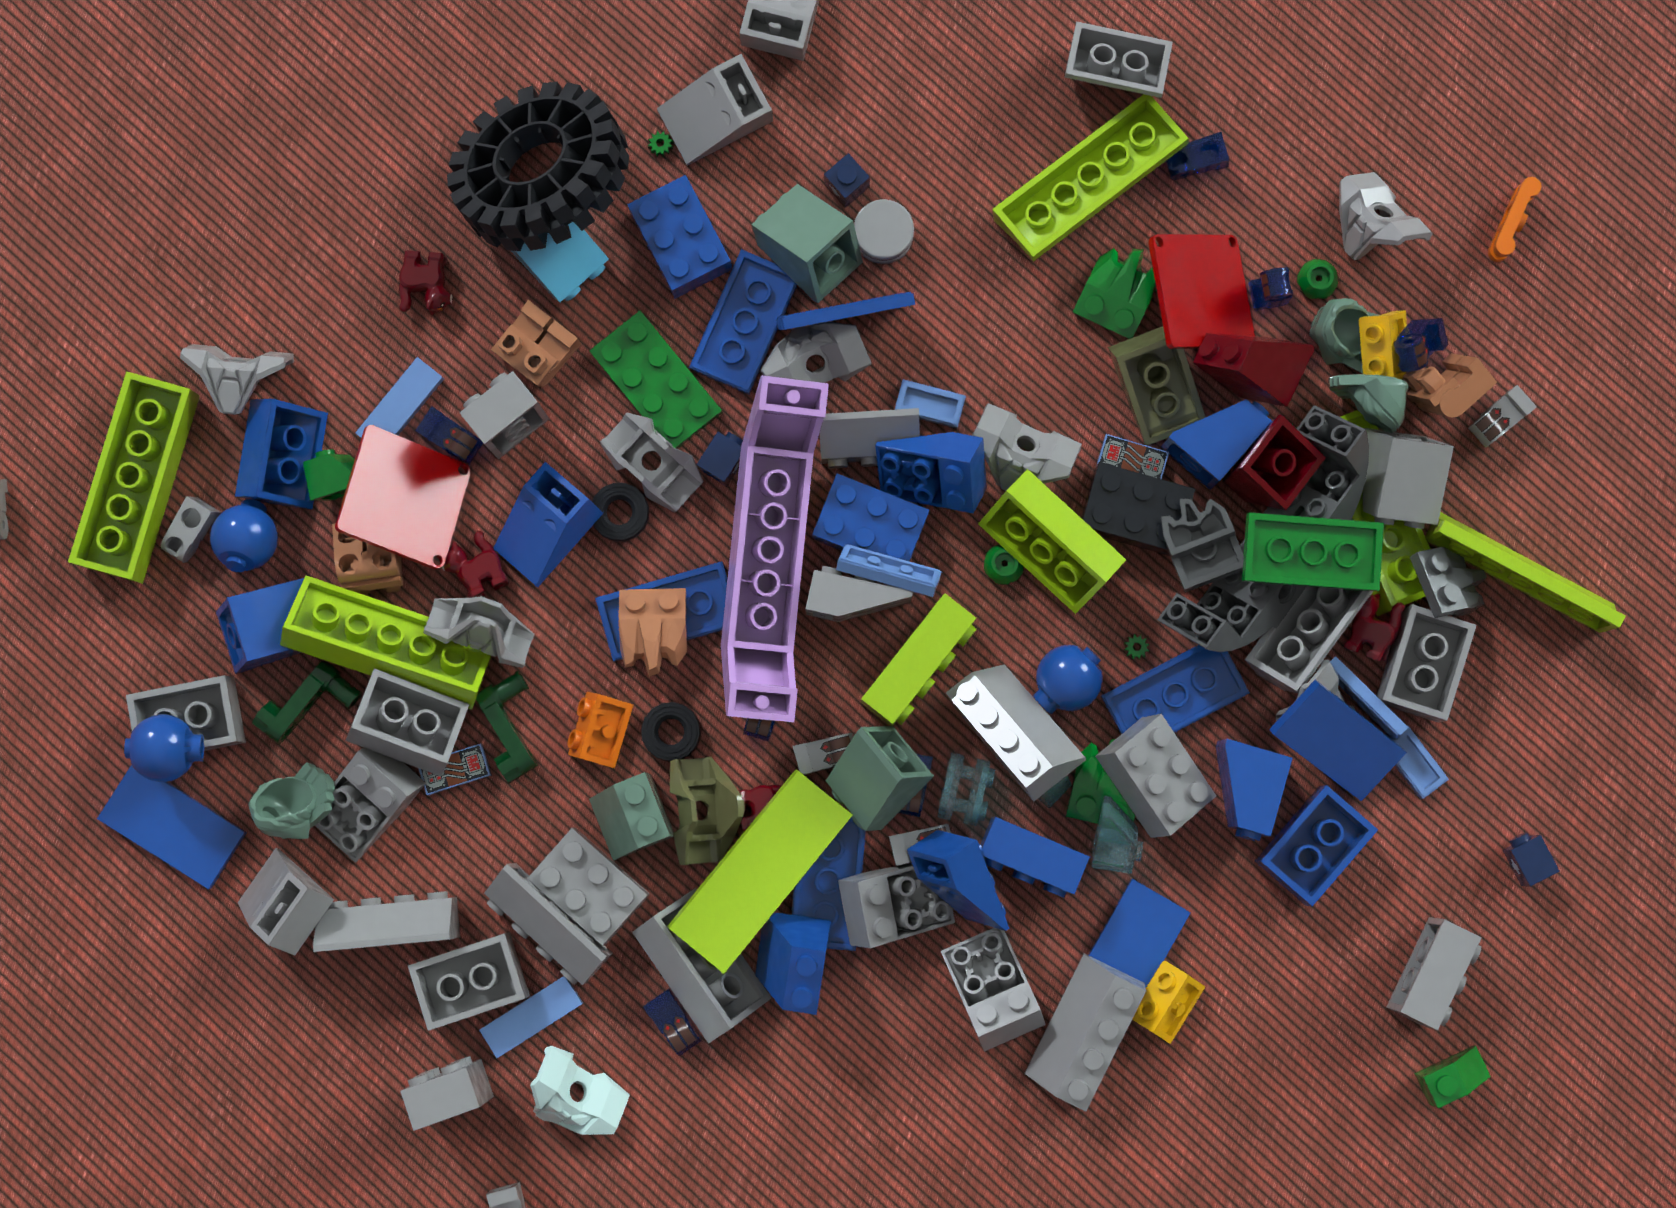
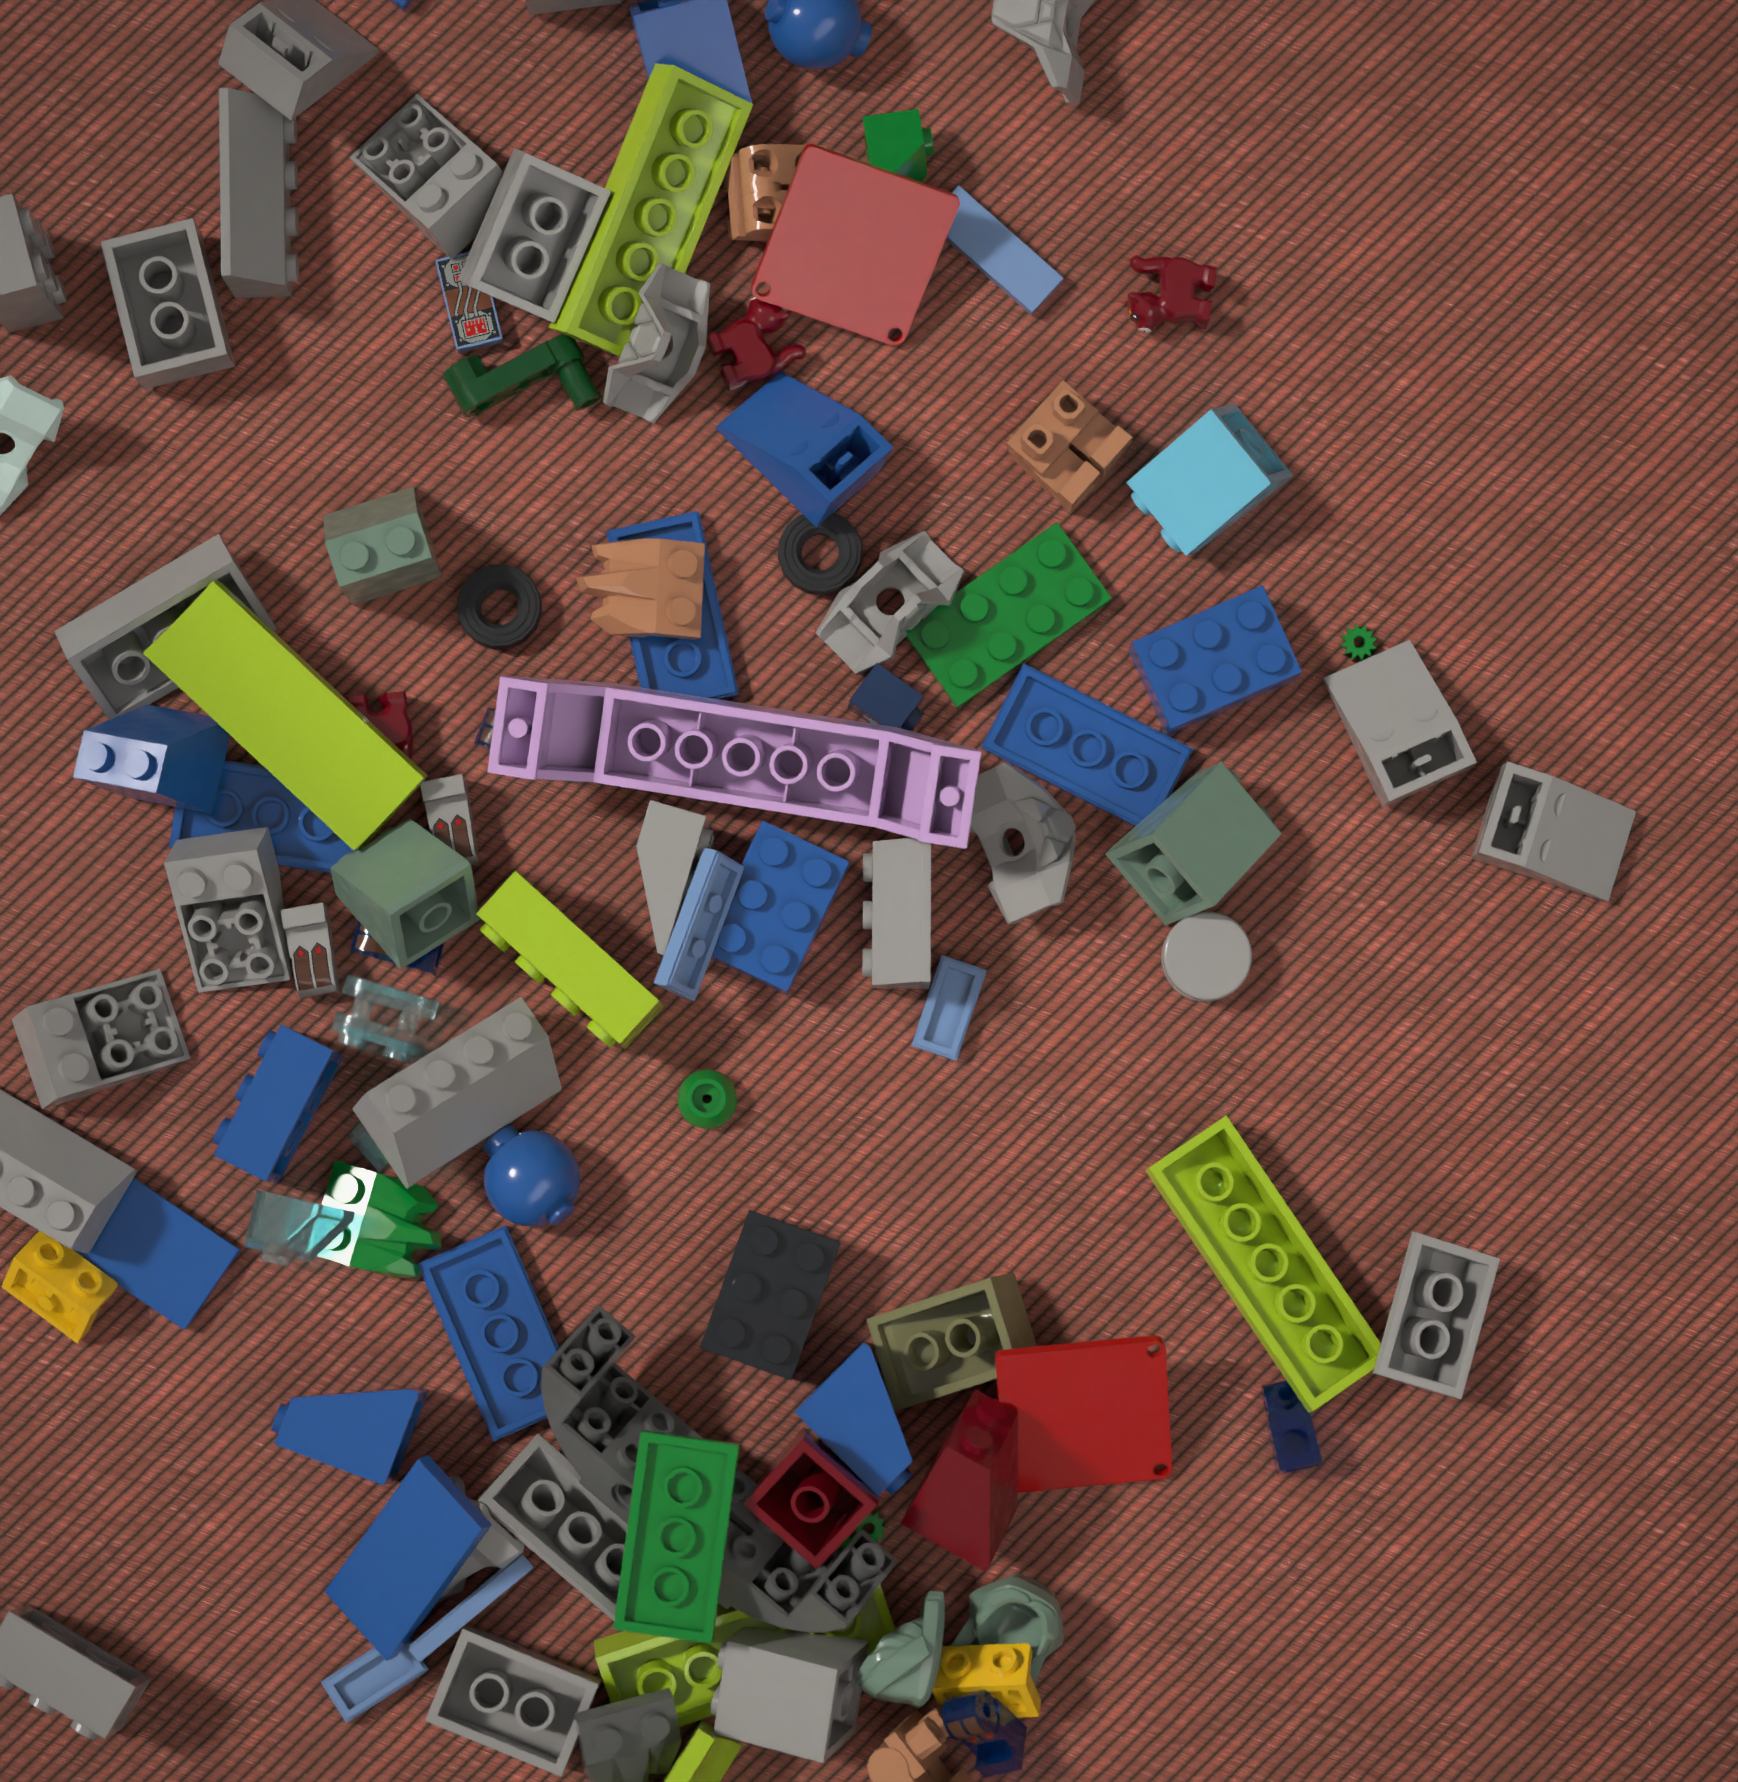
camera: 90 degrees right, 0 degrees up
blue slope [235,398,328,509] -> none
sand green hair [249,762,335,839] -> none
dark green beam [252,660,362,744] -> none
clear blue leg [415,406,484,465] -> none
black tyre [447,82,629,251] -> none
light grey brick [459,371,550,459] -> none
medium blue tile [479,976,583,1058] -> none
light grey slope [484,863,613,985] -> none
light grey brick [527,828,650,946] -> none
orange bracket [567,692,634,768] -> none
clear blue leg [643,988,702,1056] -> none
olive piece [669,757,745,865] -> none
blue tile [776,292,915,330] -> none
dark blue brick [824,153,870,208] -> none
blue slope [875,432,987,514] -> none
blue slope [907,830,1010,931] -> none
light grey piece [972,403,1082,491] -> none
lime brick [978,469,1126,614] -> none
green plate [1073,248,1156,339] -> none
light grey brick [1095,714,1216,838] -> none
tile [1096,434,1169,479] -> none
green piece [1124,634,1150,660] -> none
dark grey plate [1161,499,1244,593] -> none
clear blue leg [1248,267,1293,311] -> none
blue brick [1255,785,1378,906] -> none
green plate [1297,259,1339,299] -> none
light grey piece [1339,172,1433,260] -> none
dark red animal [1344,593,1405,661] -> none

